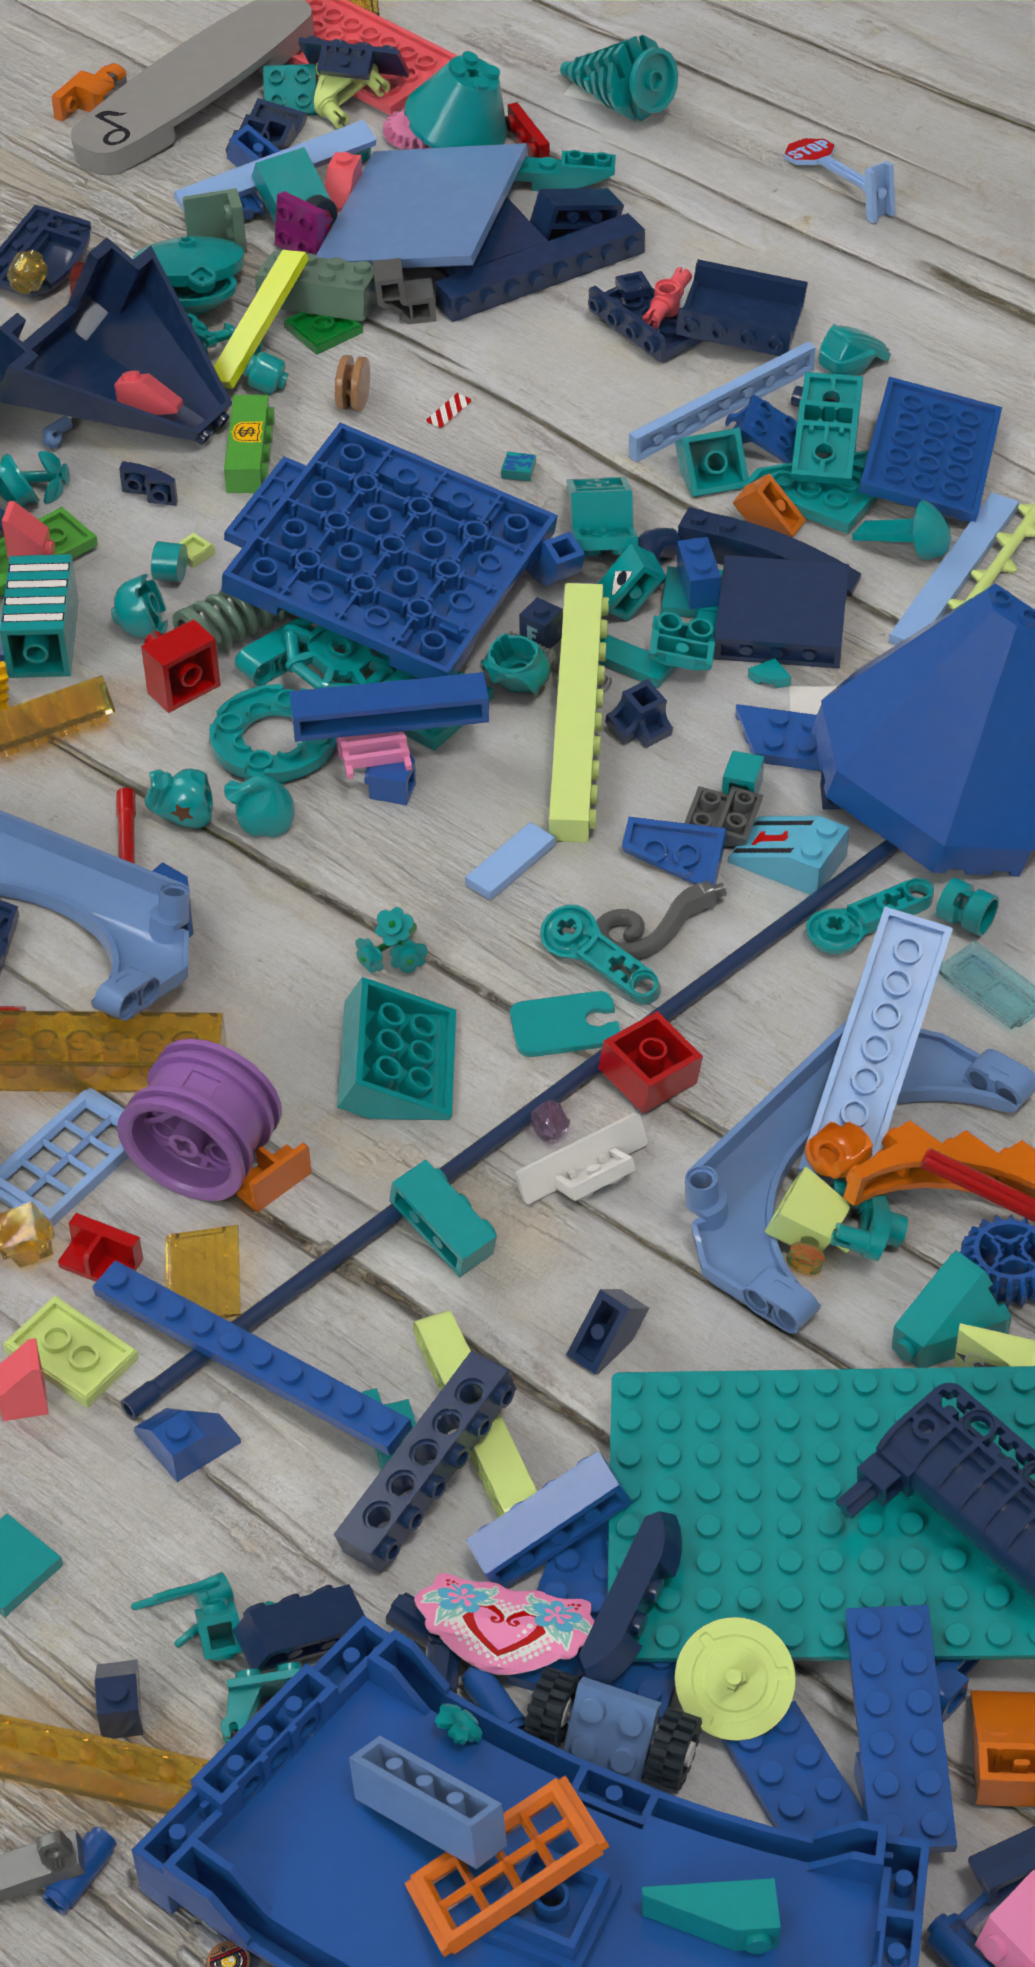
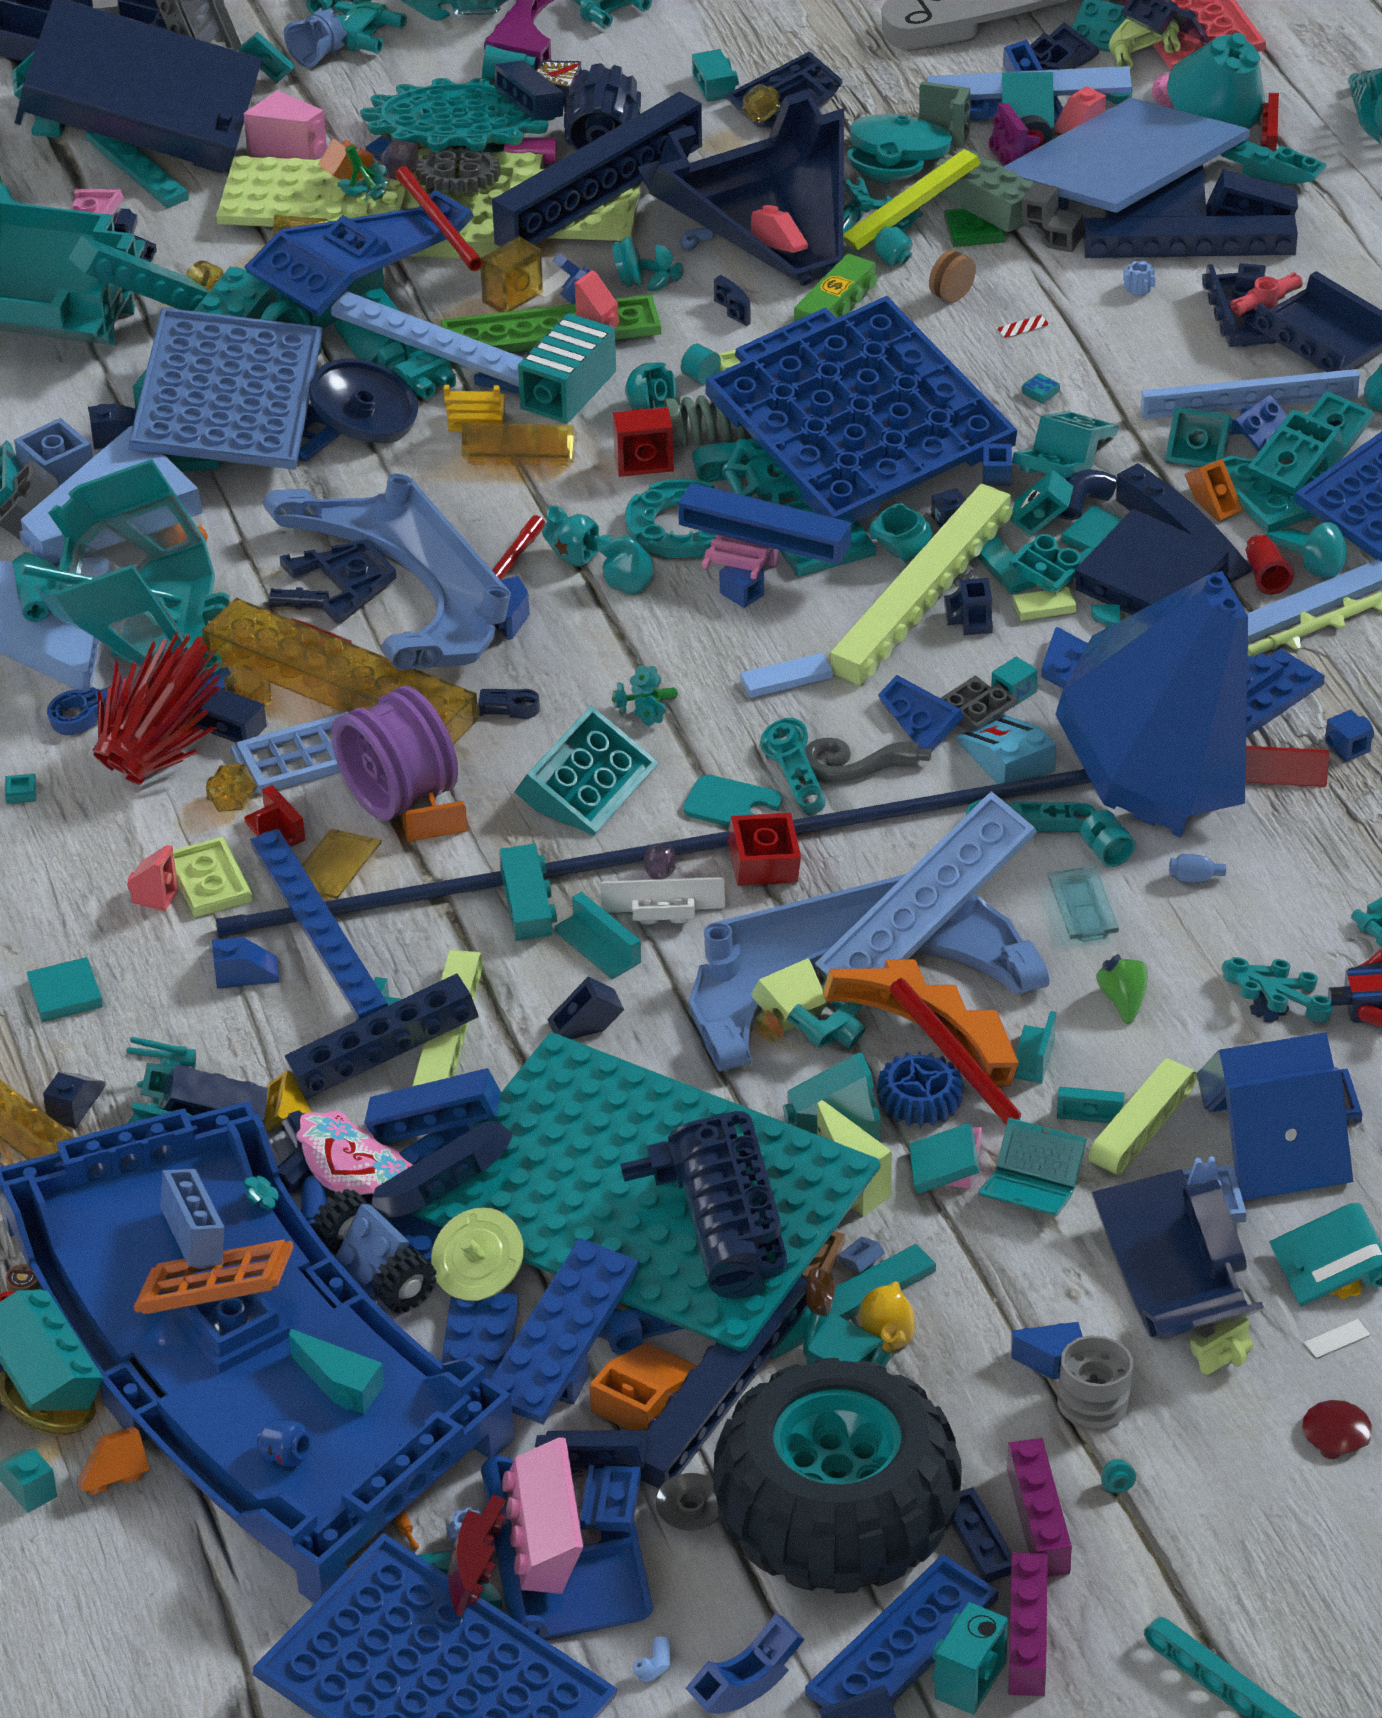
camera: 30 degrees right, 5 degrees down
blue brick [677,537,721,609] -> none
orange hair [805,1121,873,1179] -> none
none -> yellow slope [263,1070,312,1132]
none -> dark blue piece [478,689,540,719]
none -> teal panel [555,892,641,979]
none -> yellowish green tile [1013,587,1076,621]
none -> light blue gear [1123,261,1156,296]
none -> red plant [1245,535,1294,595]

